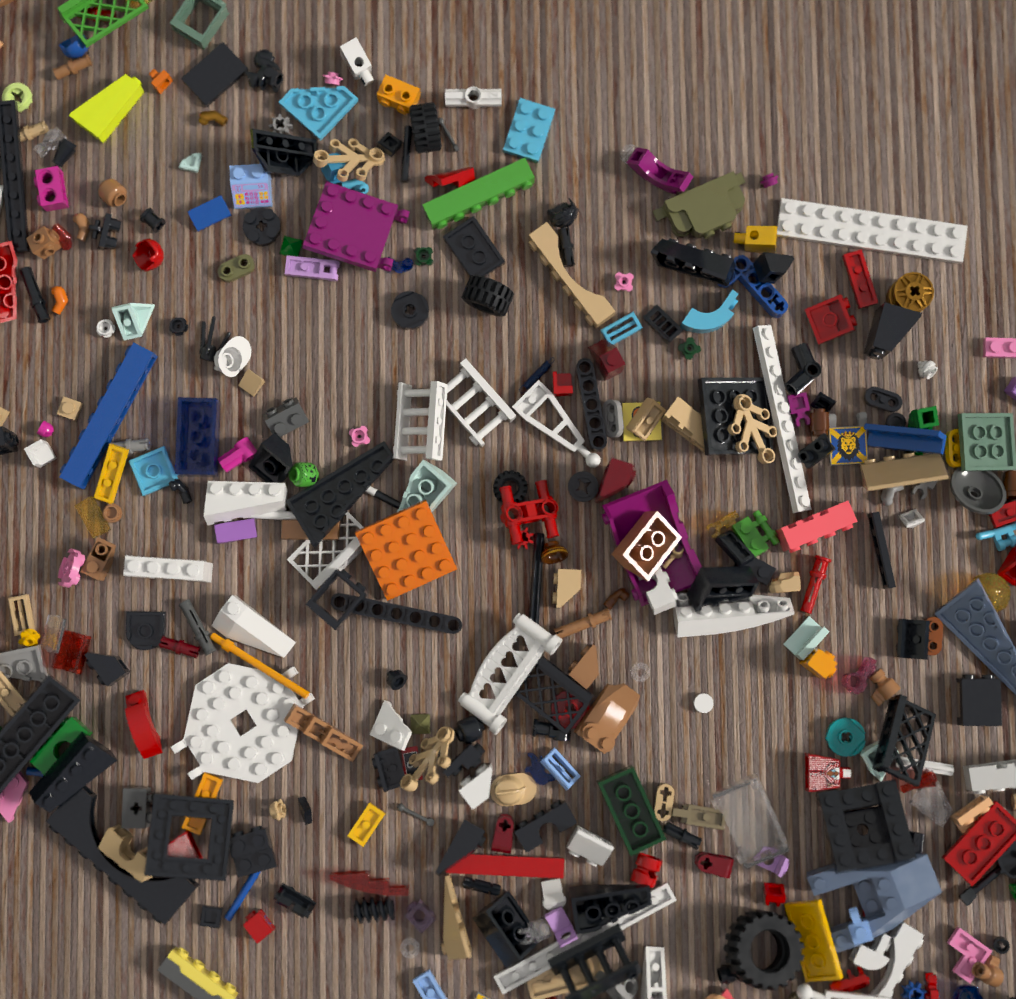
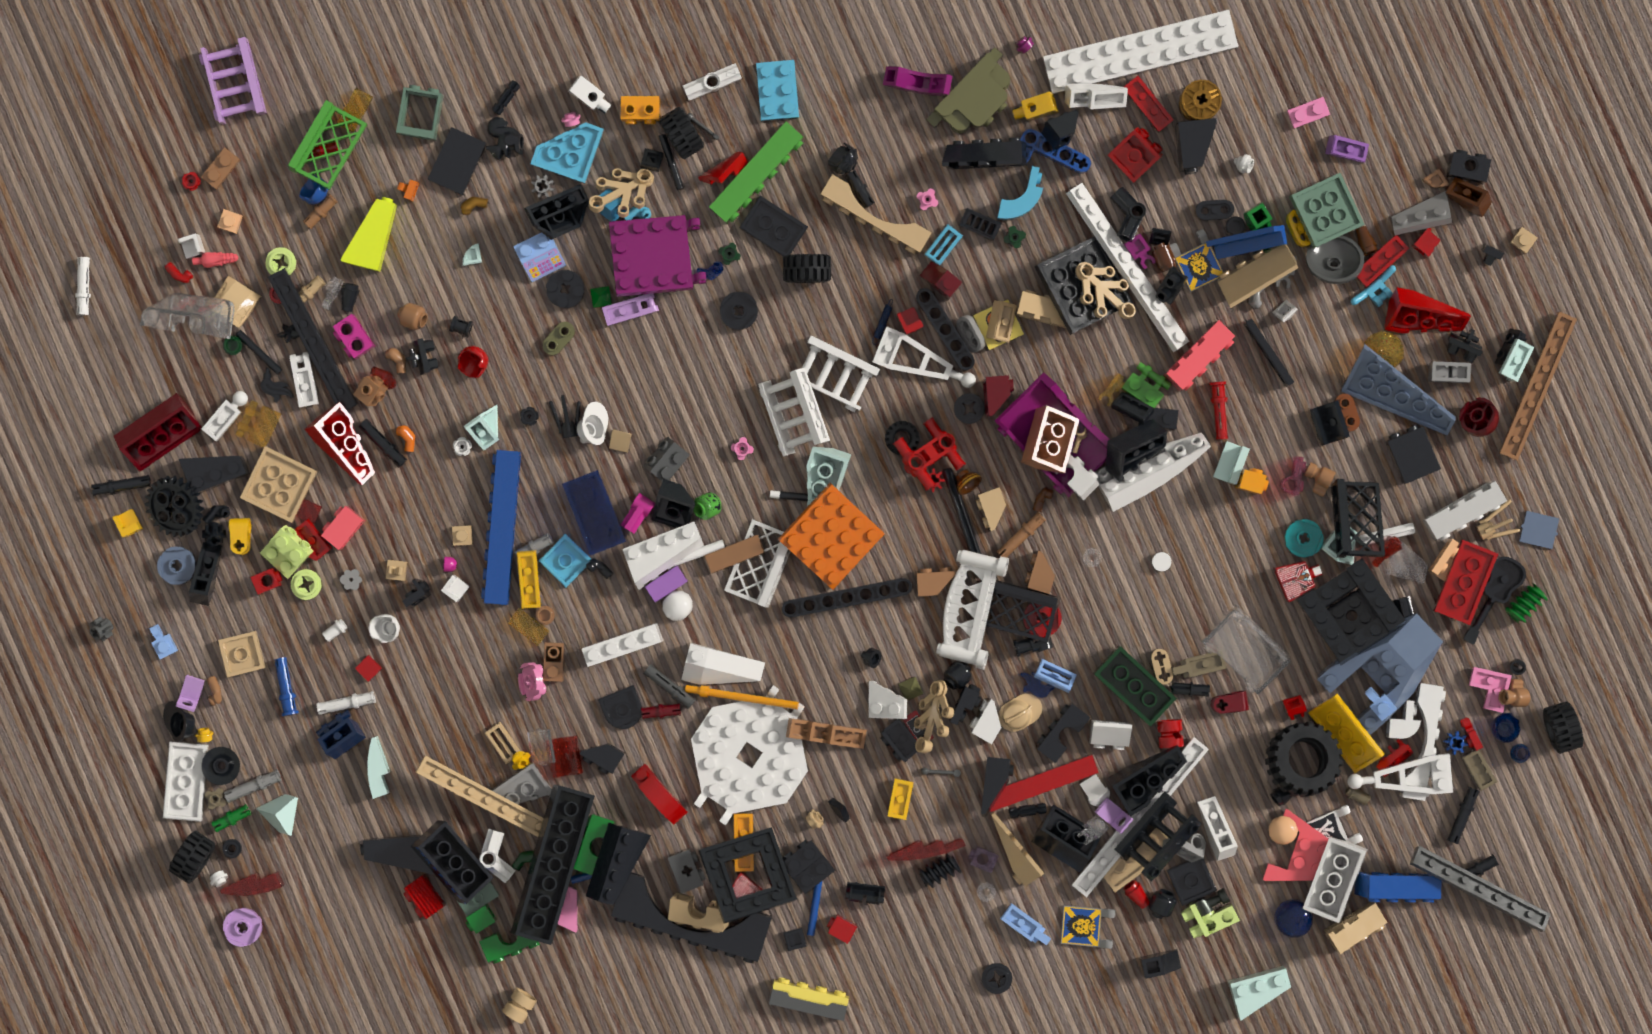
camera: 20 degrees left, 5 degrees up
blue slope [188,195,232,232] -> none
black wing [286,441,394,549] -> none
black window [305,569,368,630] -> none
dark red piece [491,814,514,854] -> none
medium nougat slope [574,683,641,754] -> none
clear tile [621,144,636,164] -> none
lavender bracket [756,846,789,878] -> none
tan rock [768,572,801,593] -> none
none -> black axle [492,80,520,115]
none -> white hair [662,591,693,621]
none -> medium nougat slope [916,567,955,596]
none -> white slope [1064,84,1128,109]

